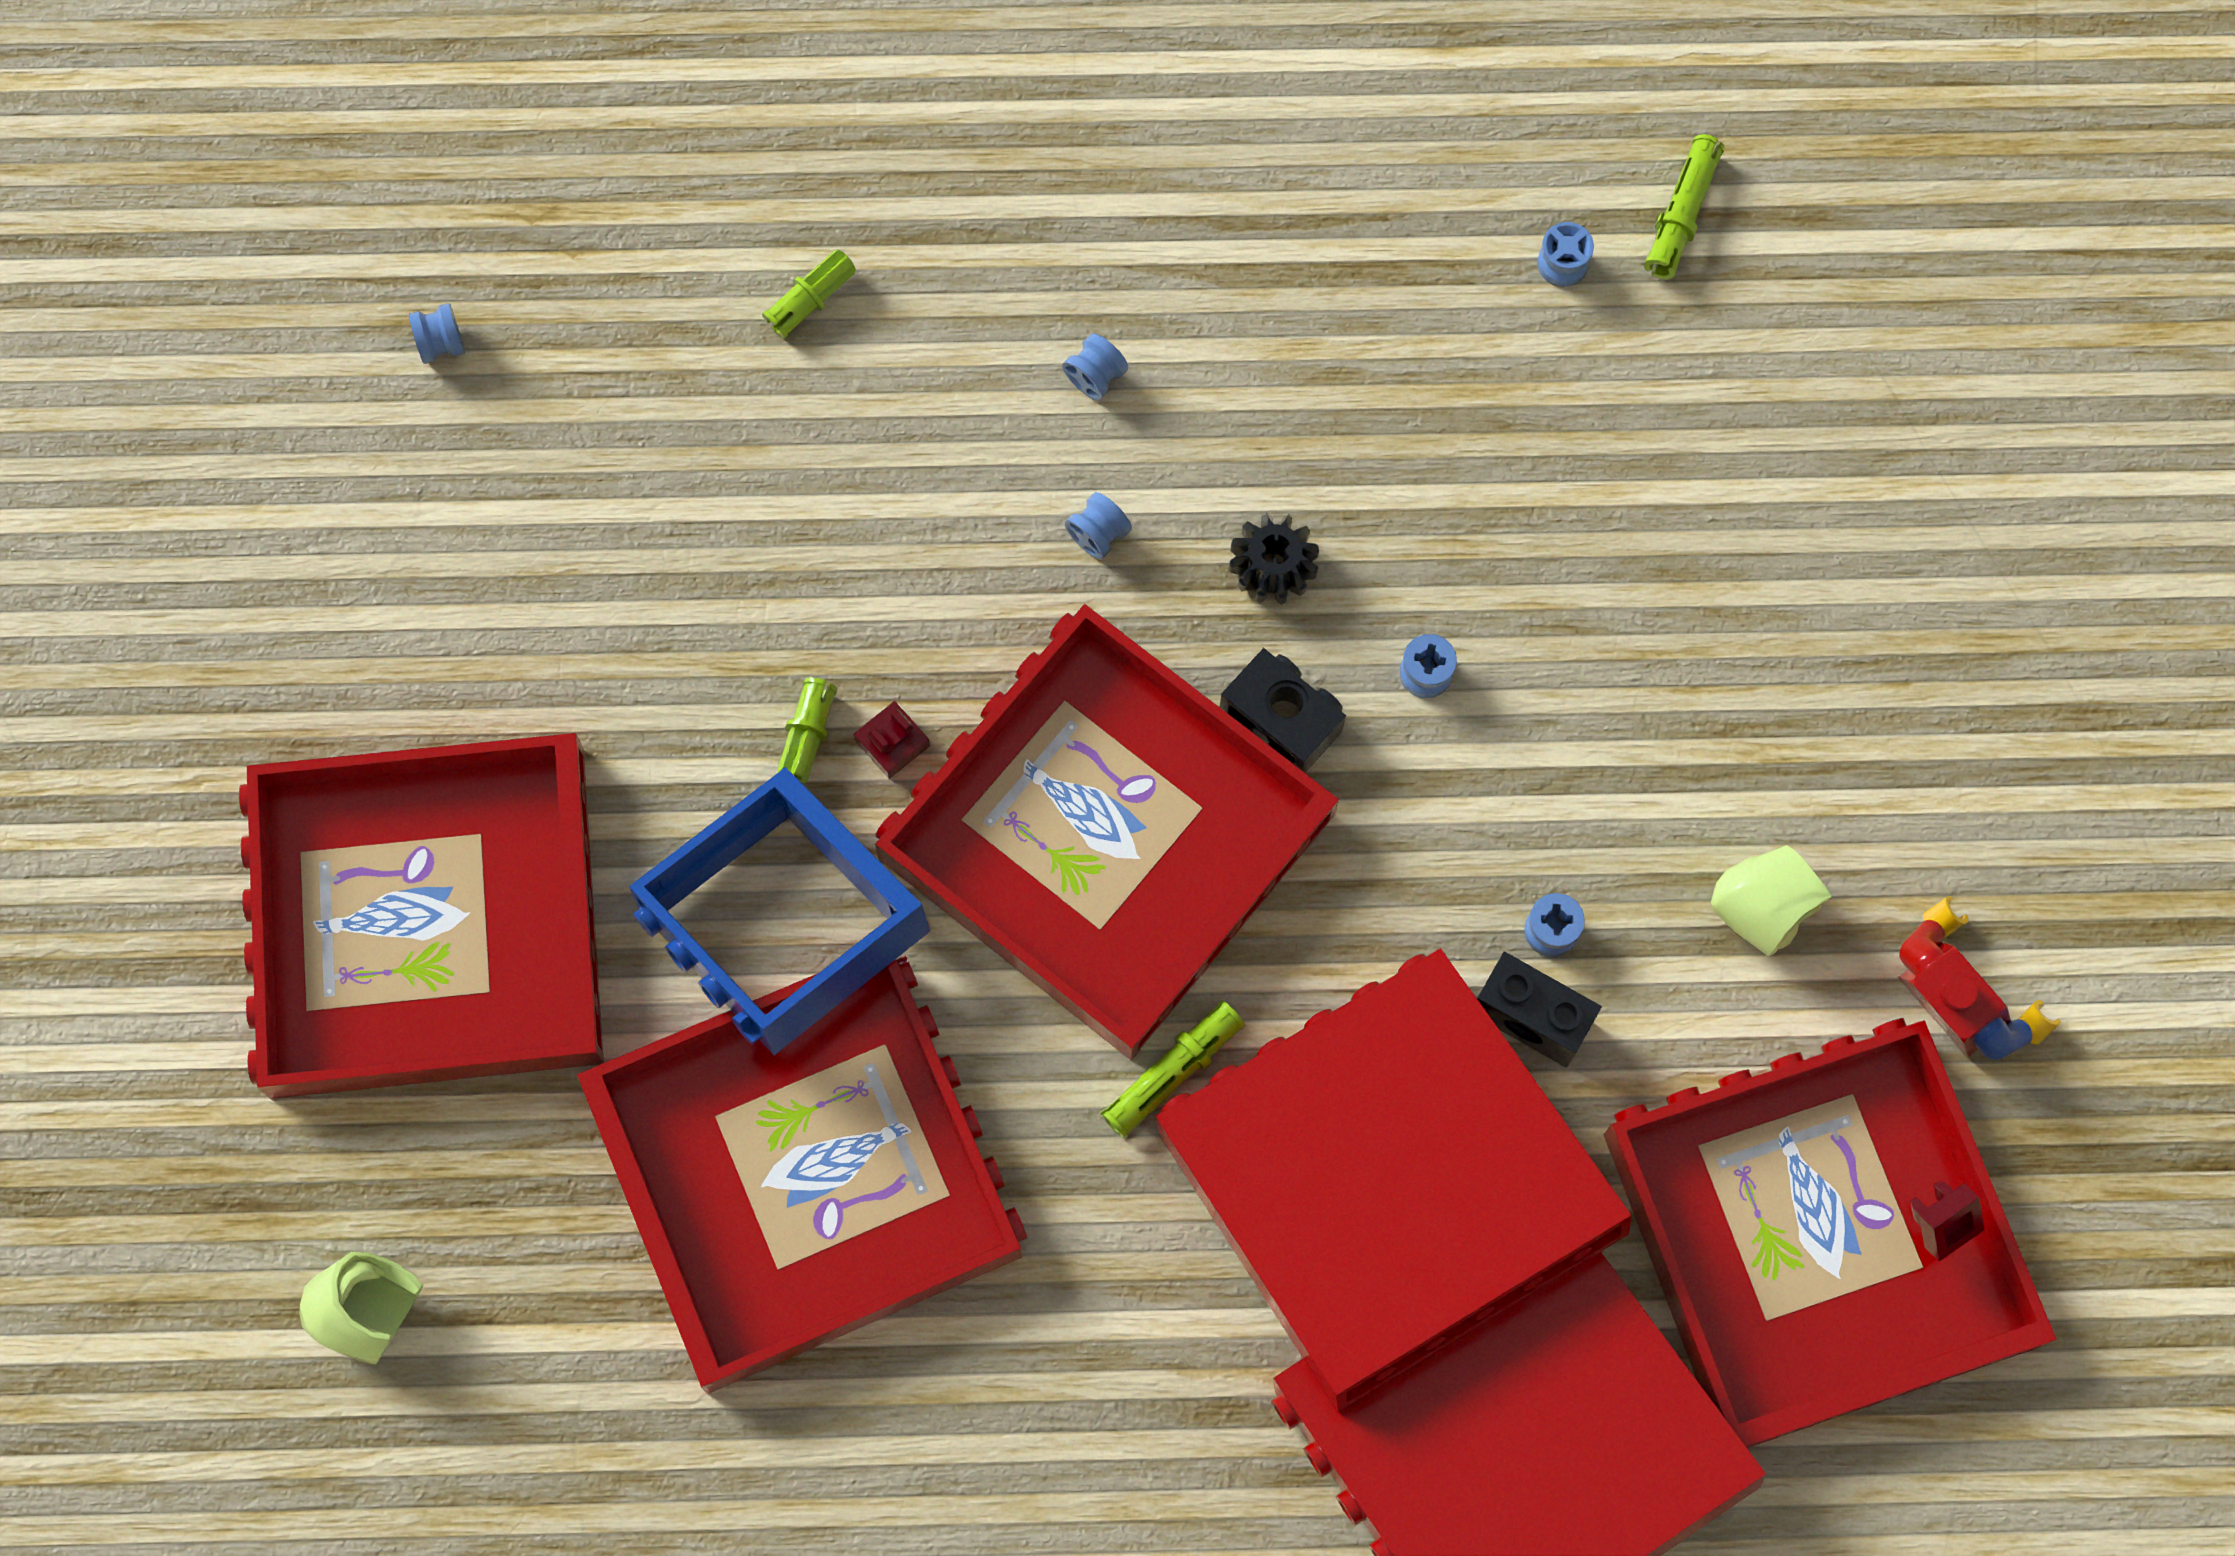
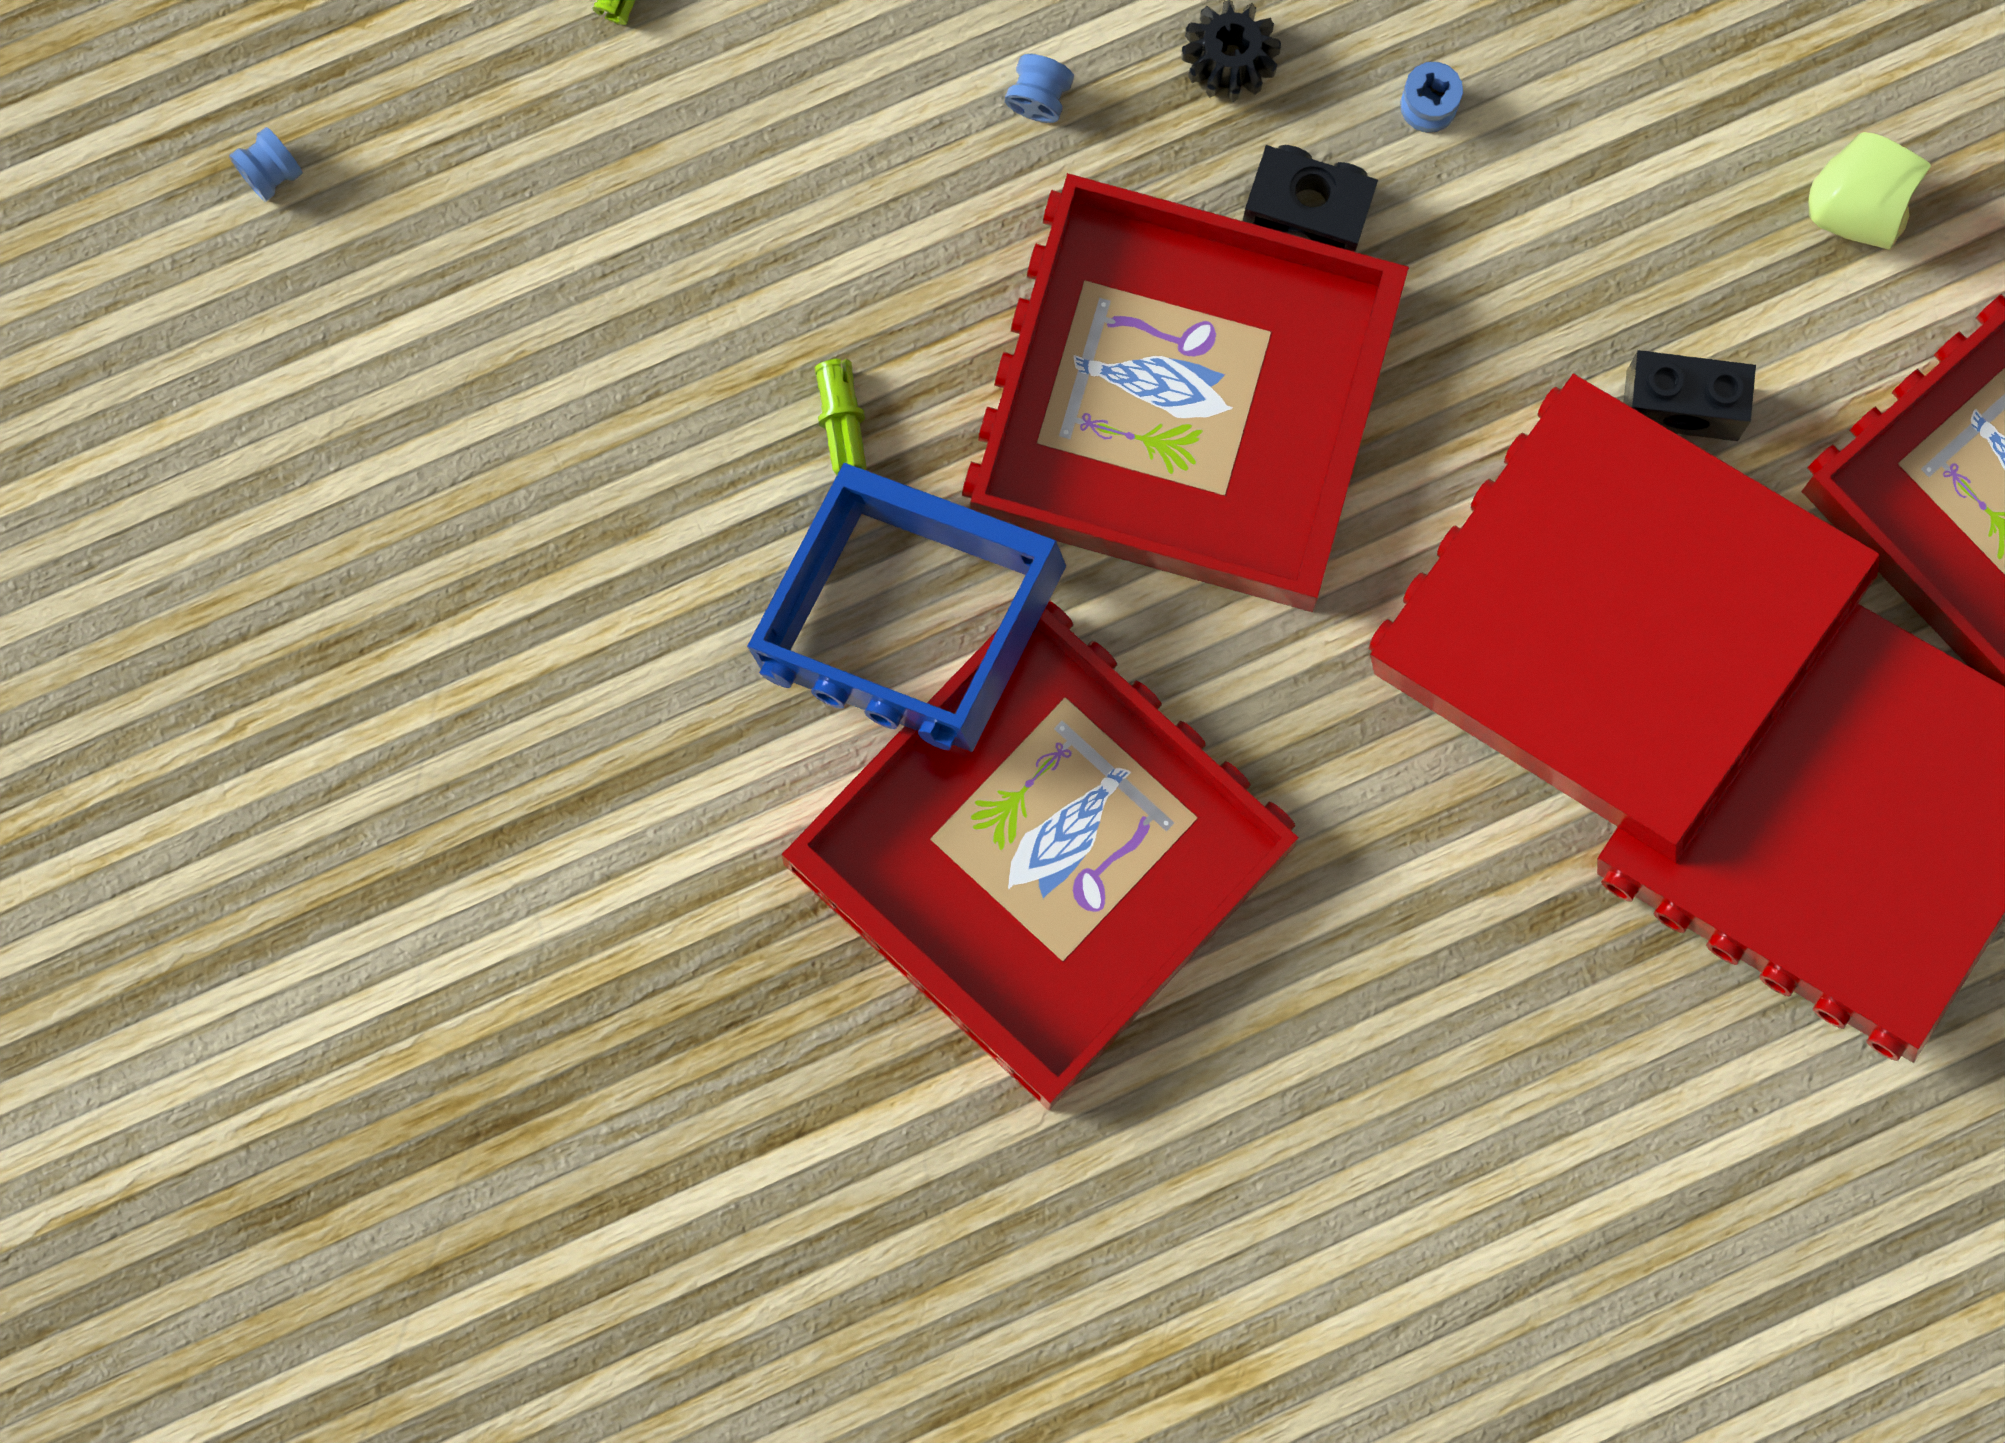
camera: 25 degrees left, 5 degrees up
red panel [239,733,604,1099] -> none
yellowish green piece [299,1252,423,1365] -> none
dark red tile [853,701,930,779] -> none
lime pin [1100,1000,1246,1139] -> none
medium blue wheel [1524,893,1585,957] -> none

